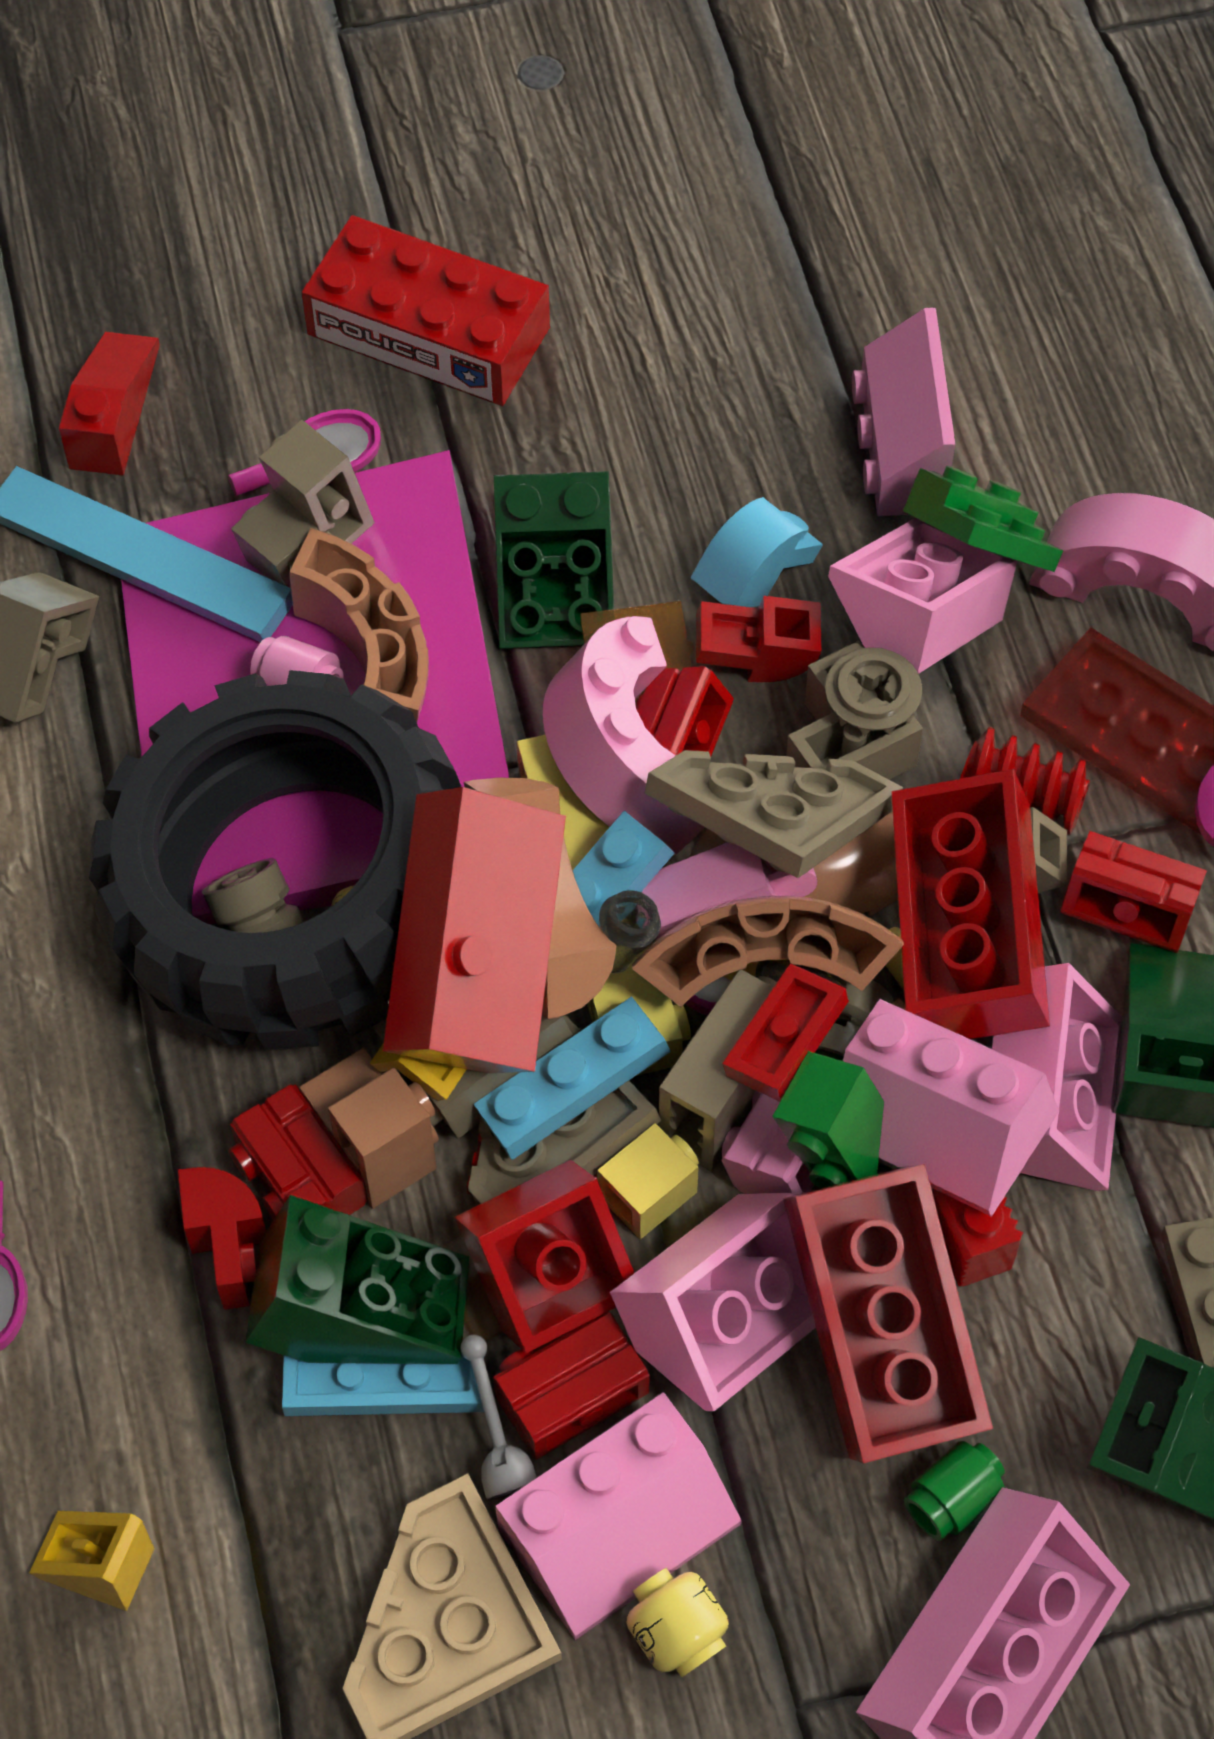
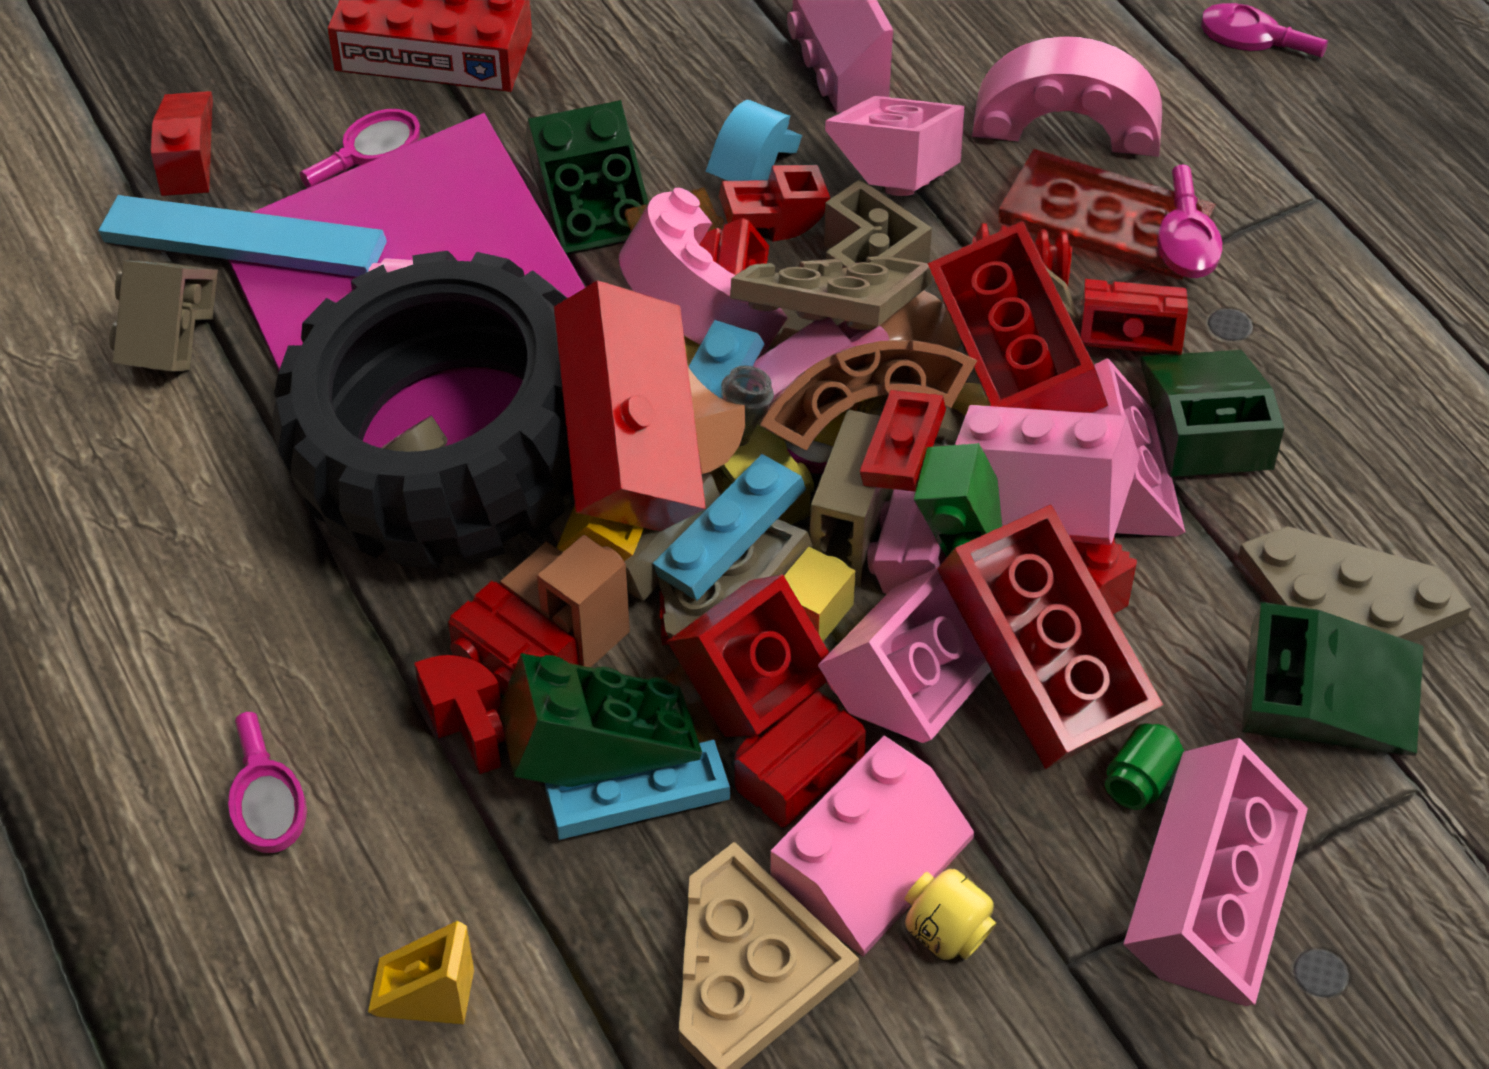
camera: 15 degrees left, 10 degrees down
dark tan brick [231,420,375,588] -> none
nougat brick [289,528,429,722] -> none
light grey hinge [460,1335,537,1500] -> none
dark tan gear [825,648,922,736] -> none
green plate [903,466,1063,572] -> none

